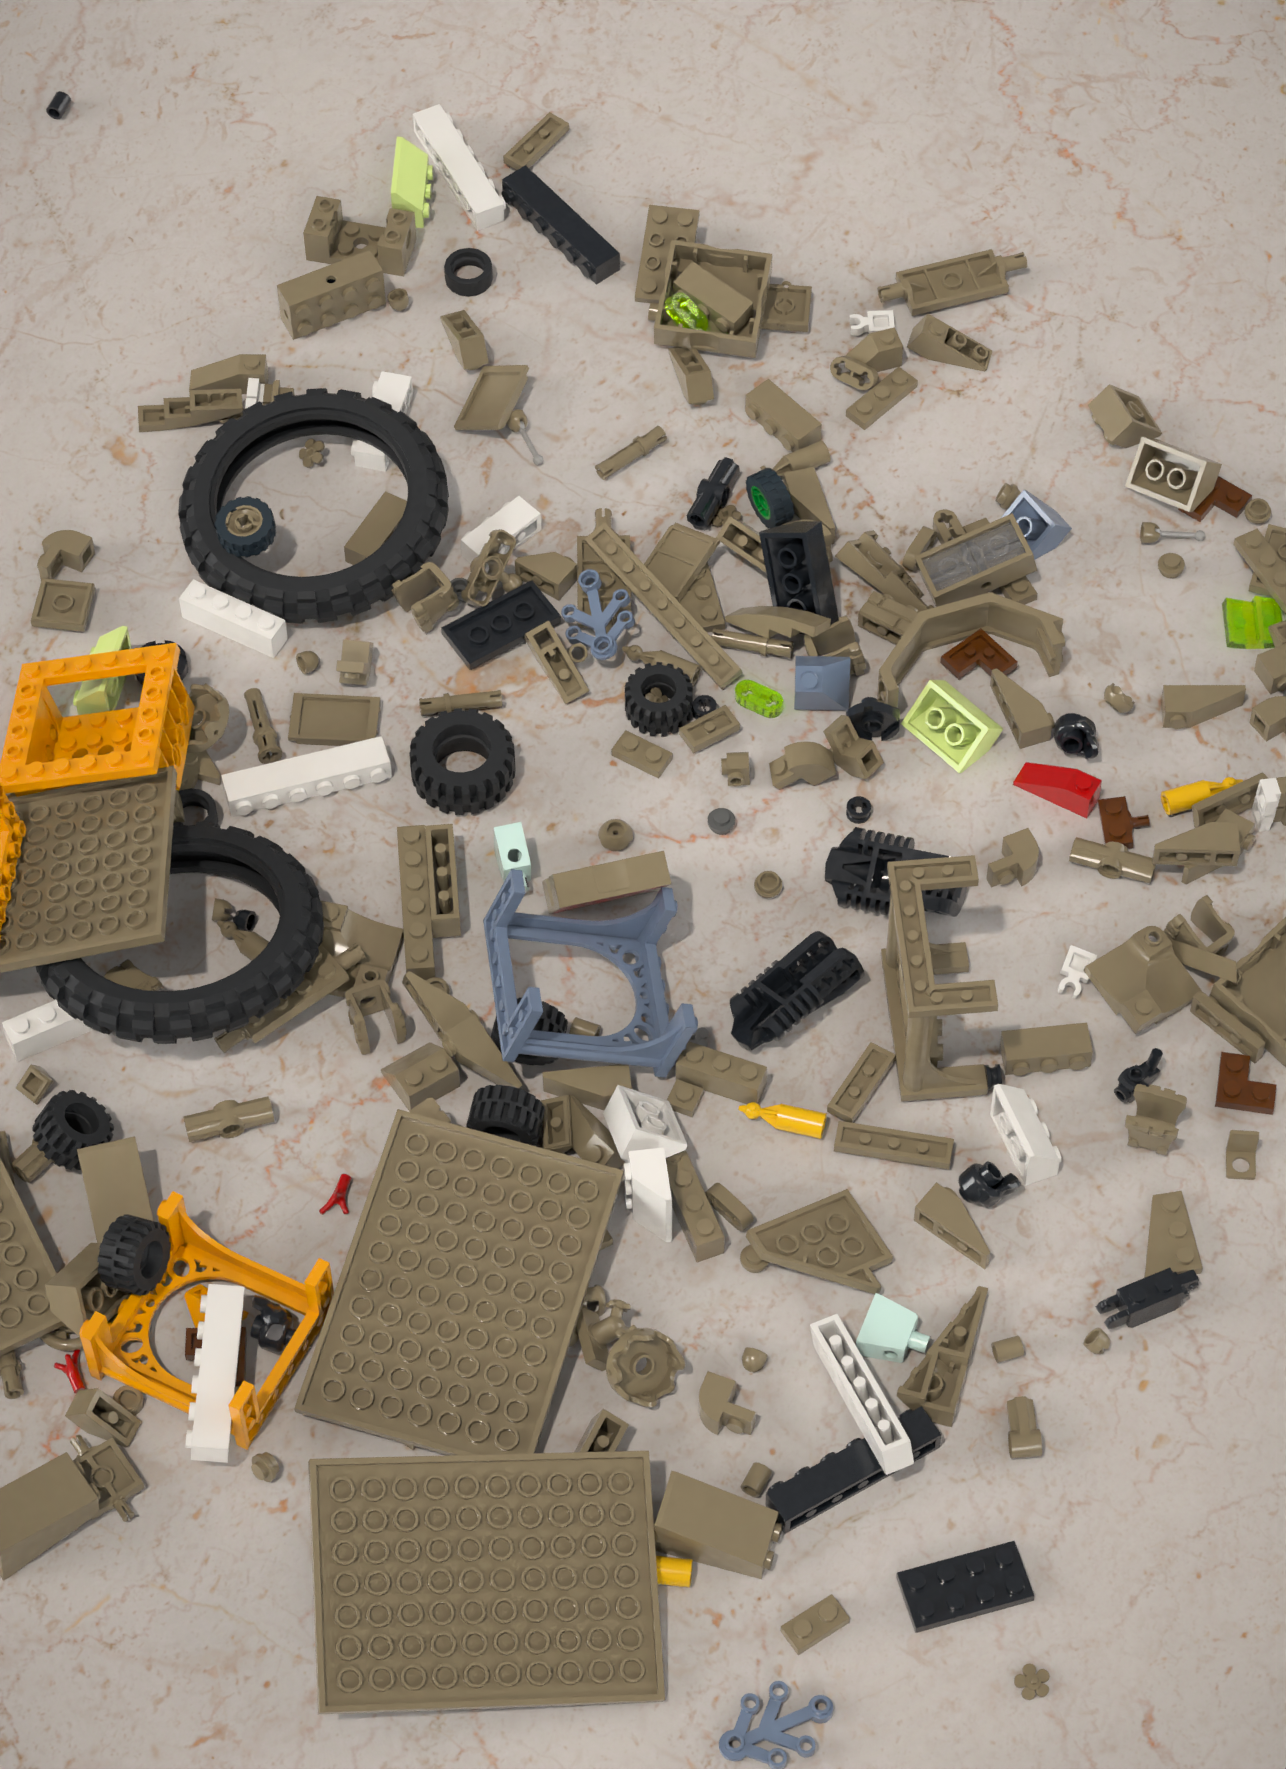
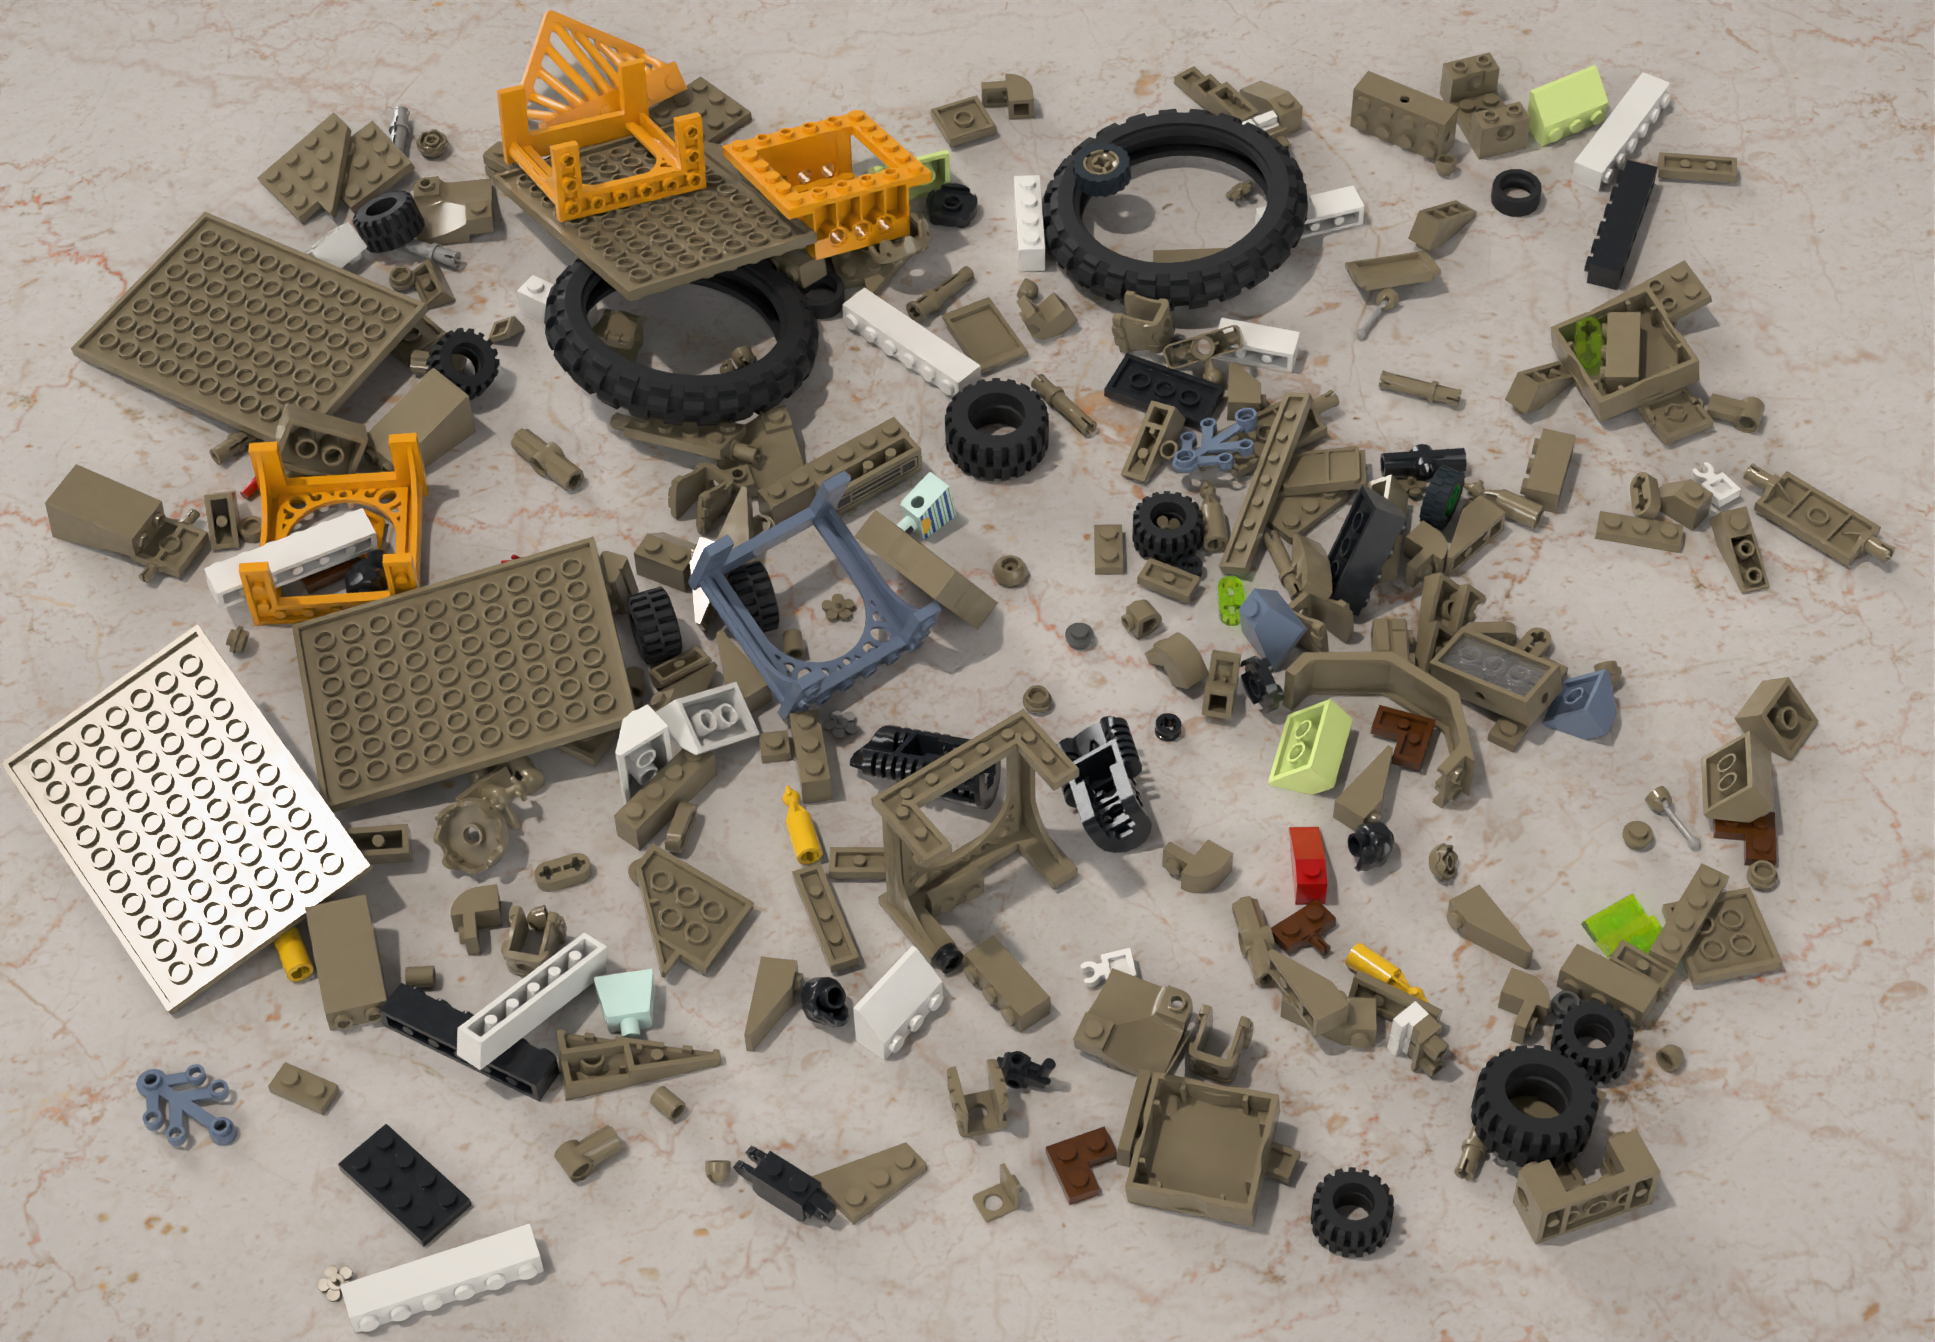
camera: 60 degrees right, 5 degrees down
black tyre [97,1214,171,1296] -> none
none -> white brick [340,1224,544,1333]
none -> dark tan piece [501,905,567,977]
none -> dark tan beam [535,853,592,892]
none -> dark tan plant [822,594,854,621]
none -> dark tan piece [1707,393,1765,433]

